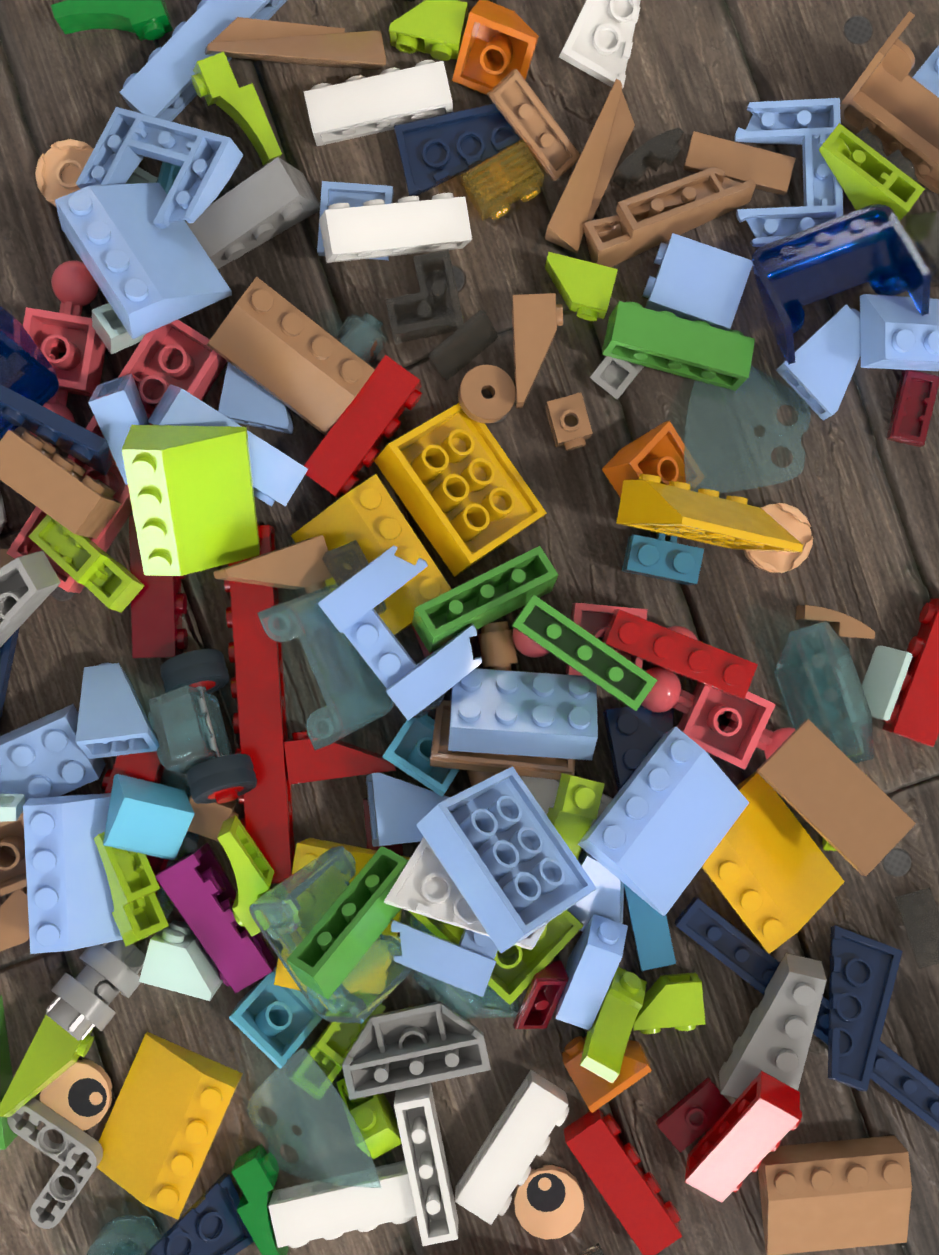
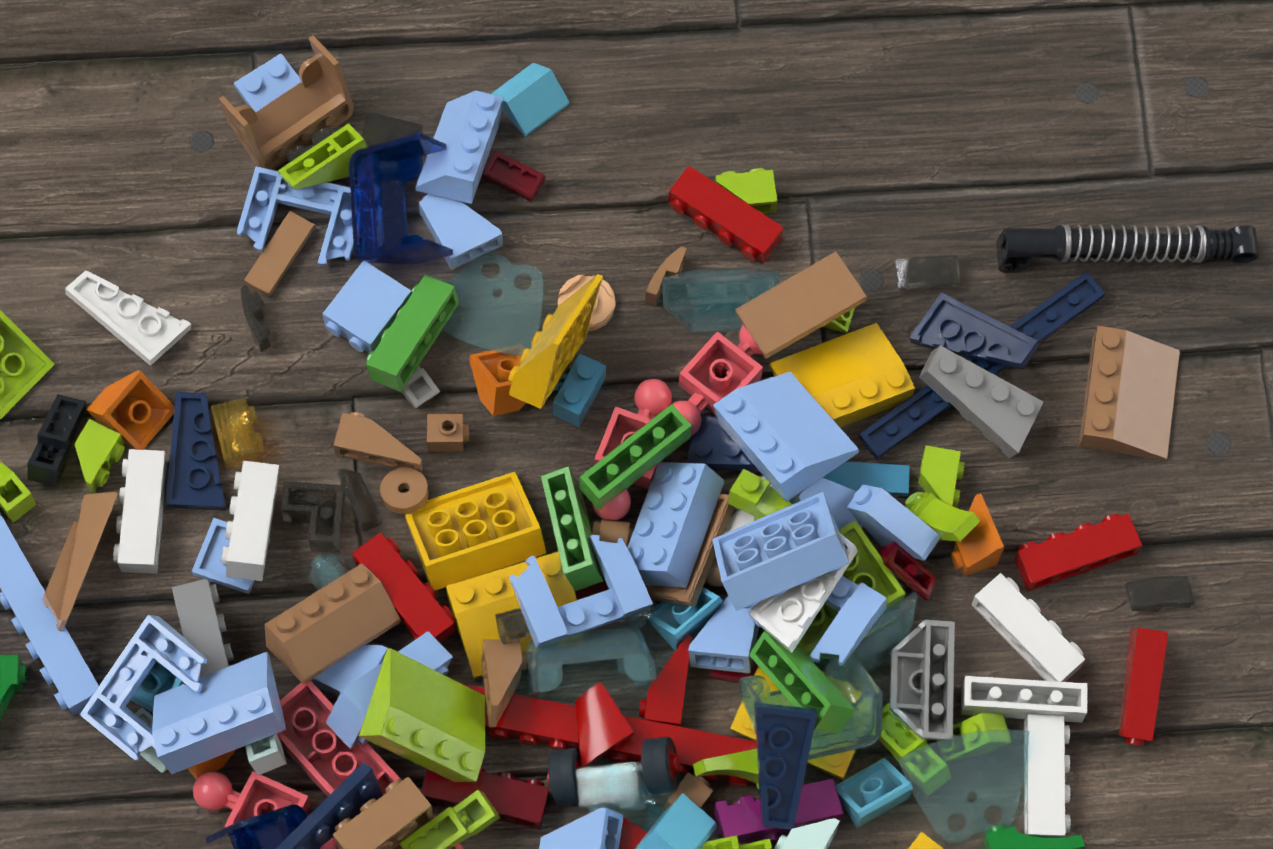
camera: 80 degrees left, 20 degrees down
light nougat tile [35,139,94,207] -> none
light blue slope [88,373,150,485] -> none
lime slope [191,52,282,166] -> none
medium nougat tile [487,69,580,181] -> none
light nougat tile [514,1165,584,1240] -> none
medium nougat wedge [545,79,635,254] -> none
lime slope [545,252,618,321] -> none
medium nougat wedge [583,167,756,267] -> none
red brick [602,609,758,699] -> none
dark red plate [656,1077,732,1153] -> none
brick [685,1071,802,1203] -> none
light aqua slope [854,646,913,721] -> none
none -> red slope [575,682,634,769]
none -> dark blue wing [754,702,817,829]

